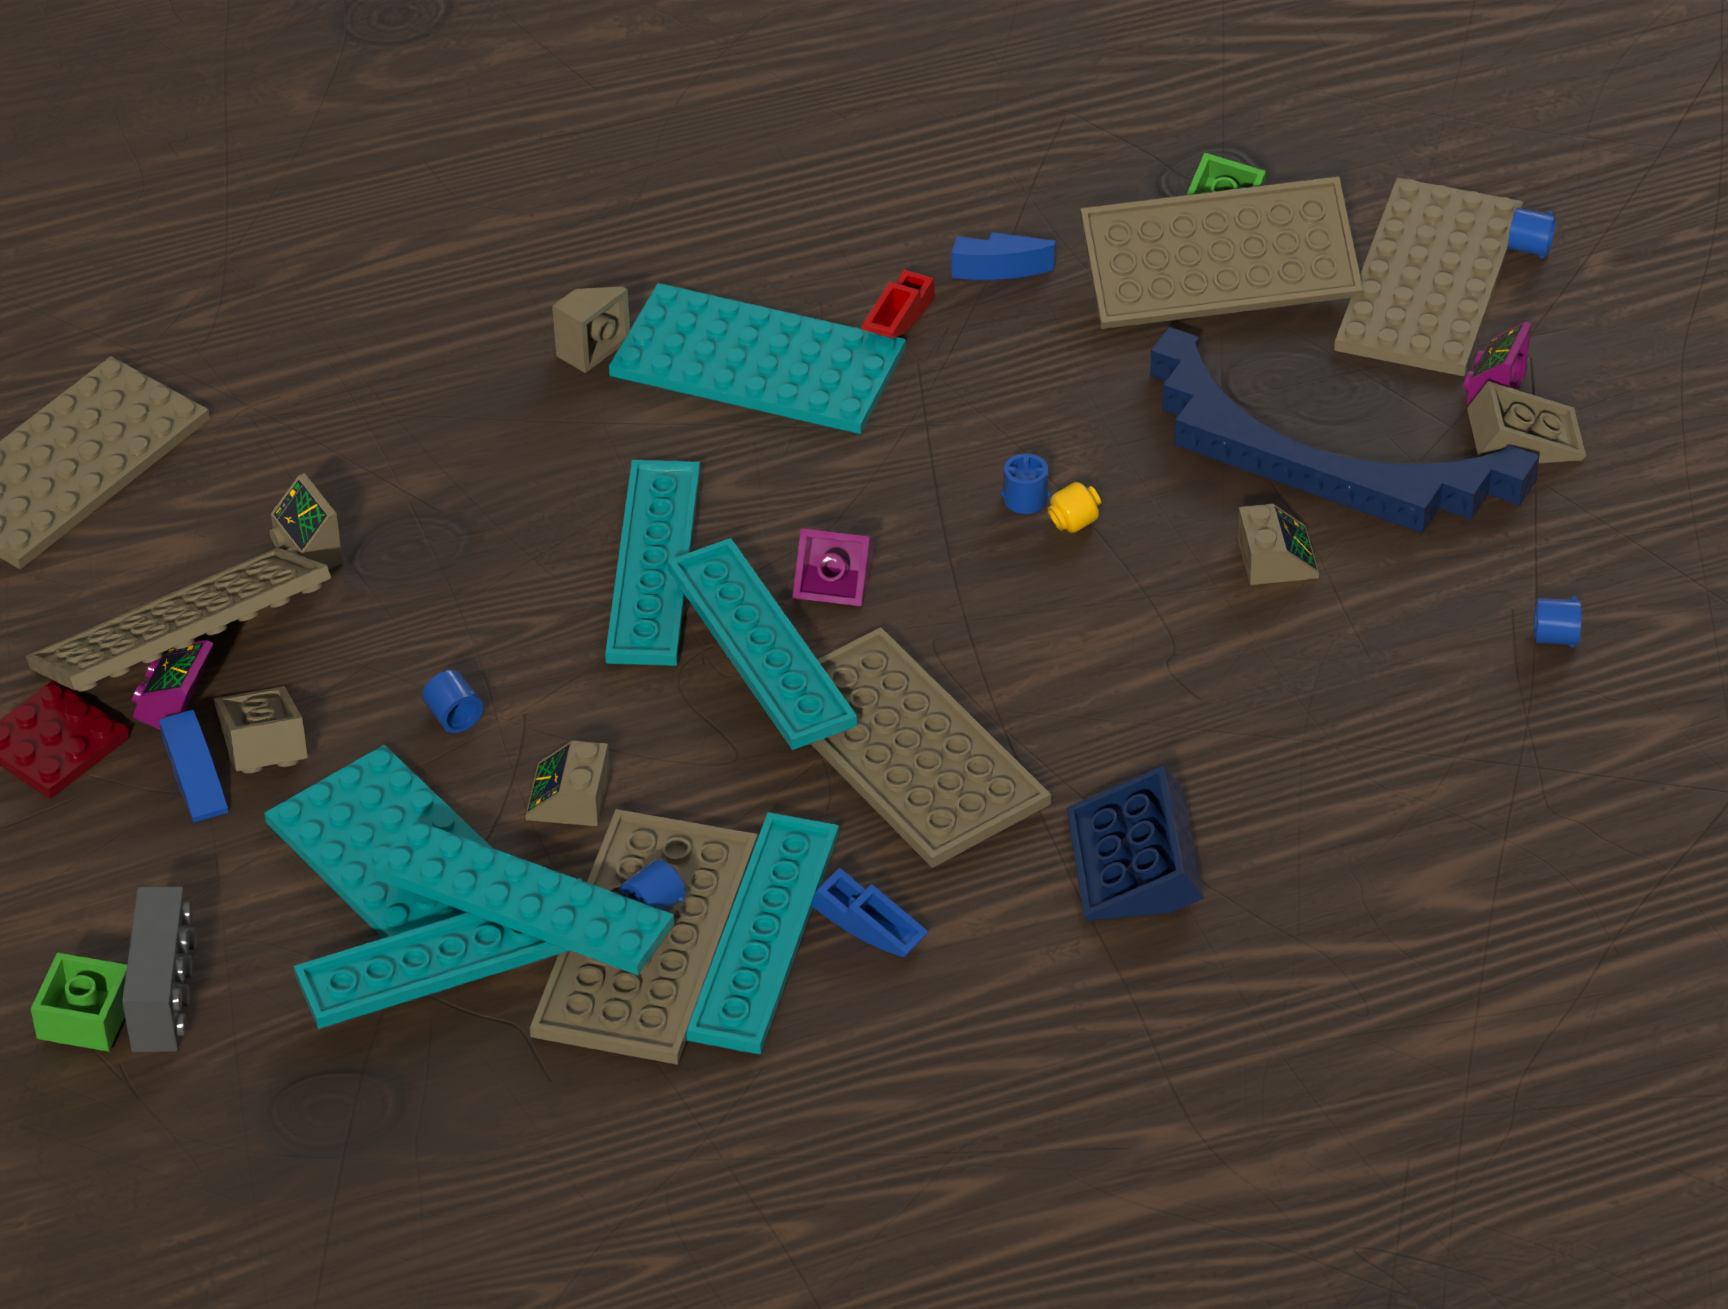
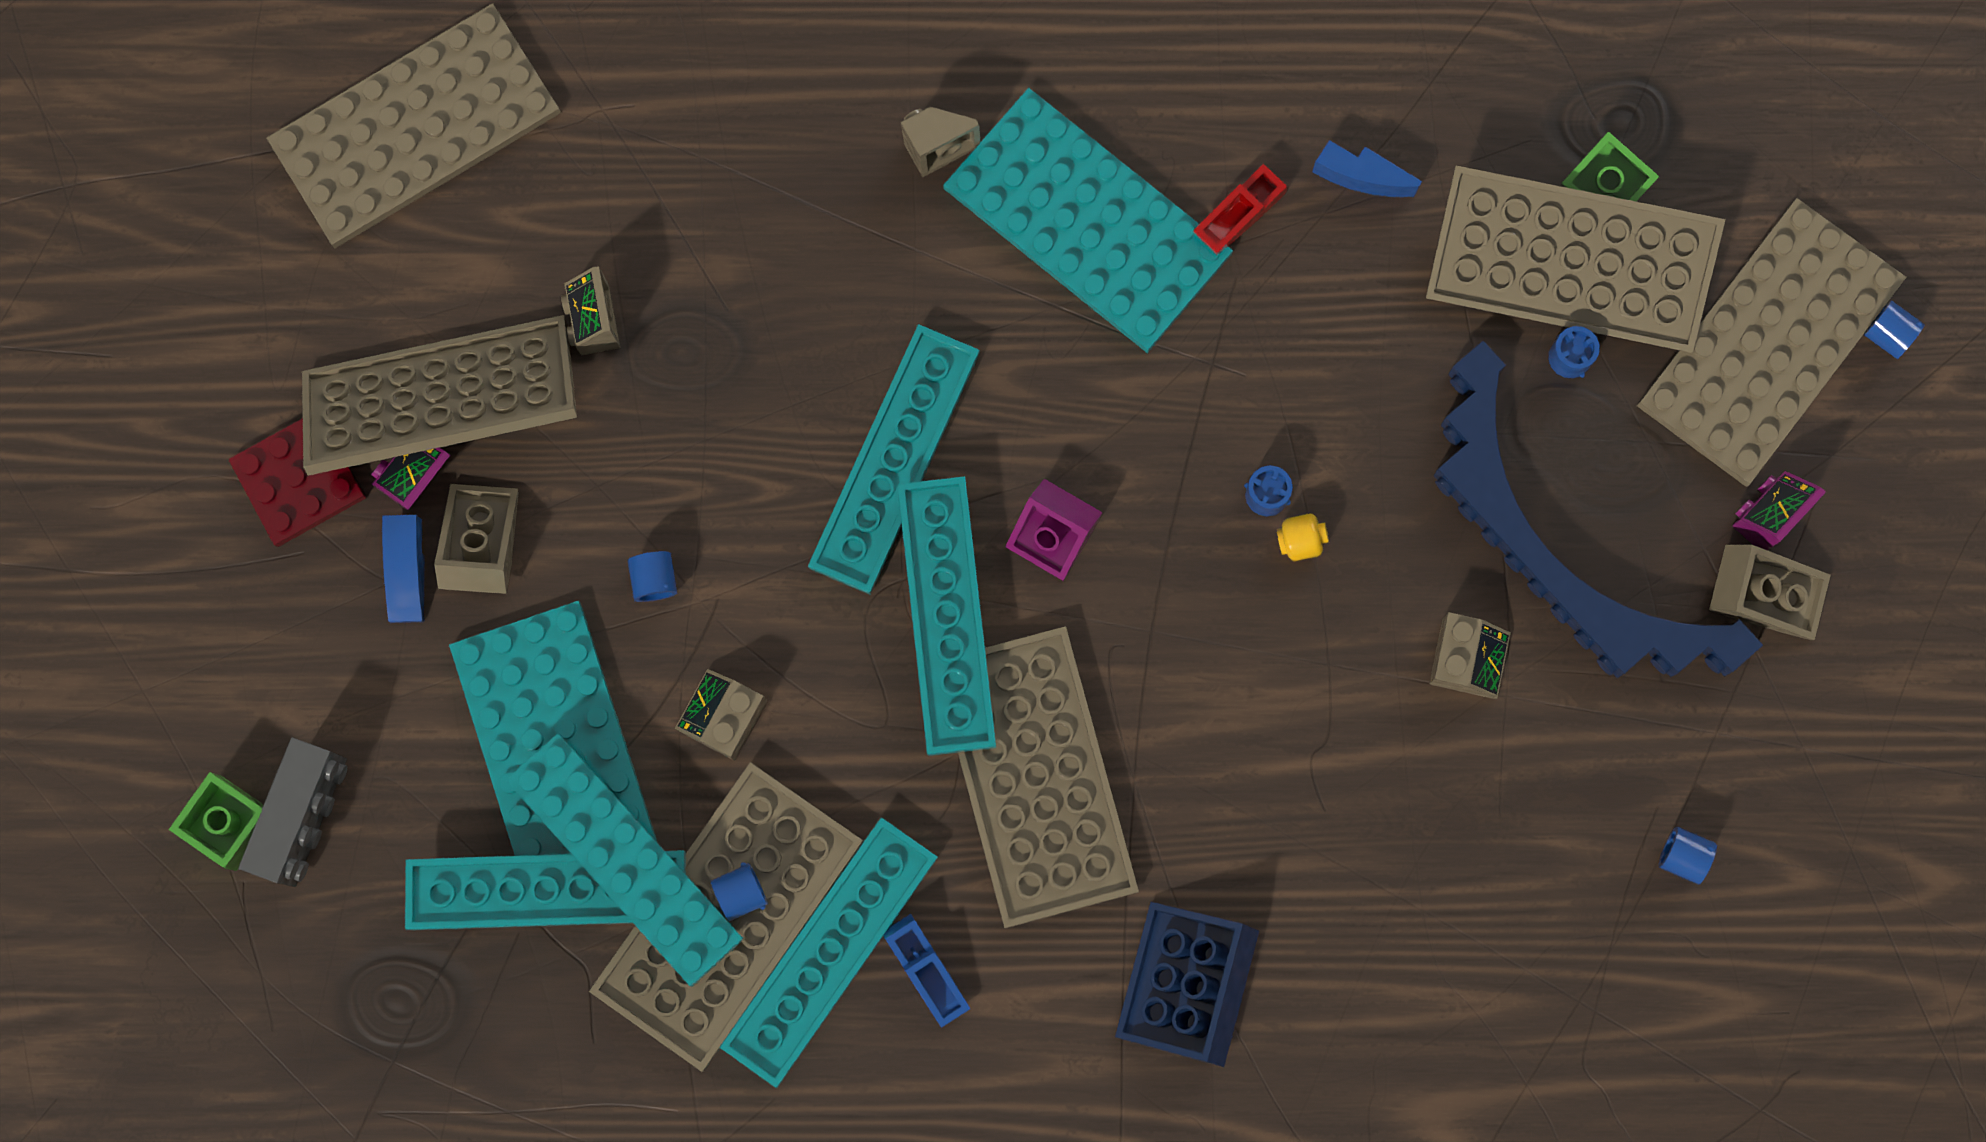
camera: 25 degrees right, 35 degrees up
none -> blue piece [1548,326,1600,378]

